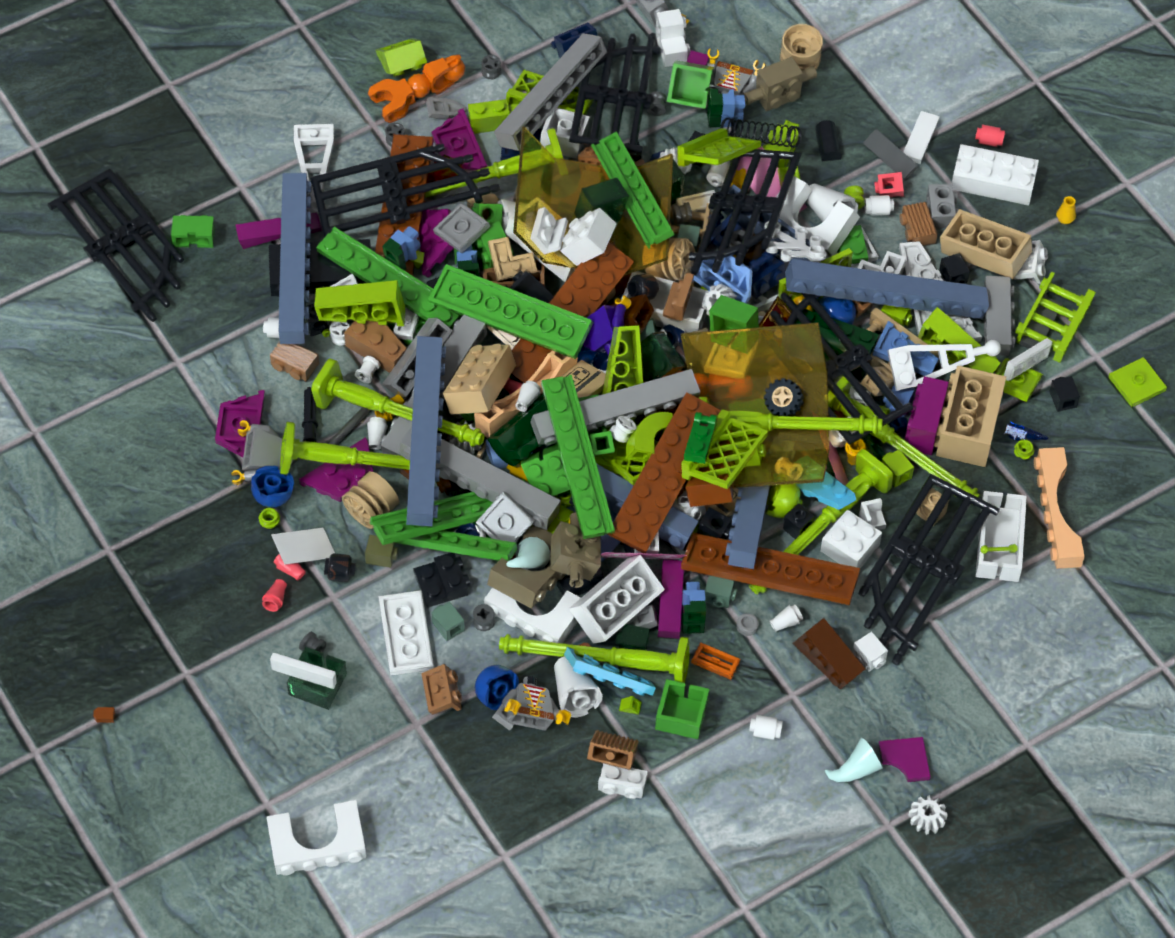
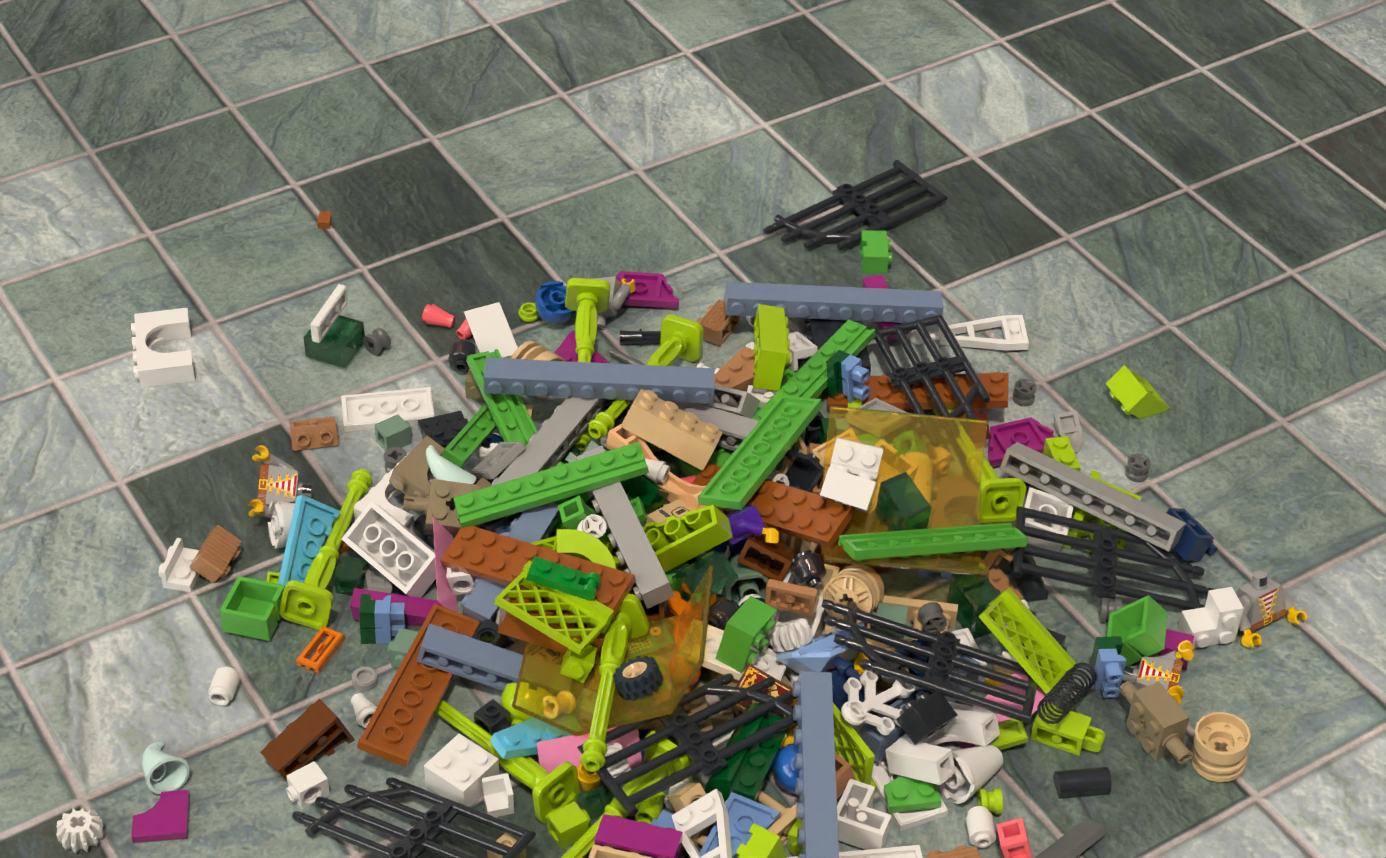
camera: 90 degrees right, 15 degrees down
orange piece [368,55,465,123] -> none
blue cylinder [475,665,519,710] -> none
none -> black brick [896,690,958,745]

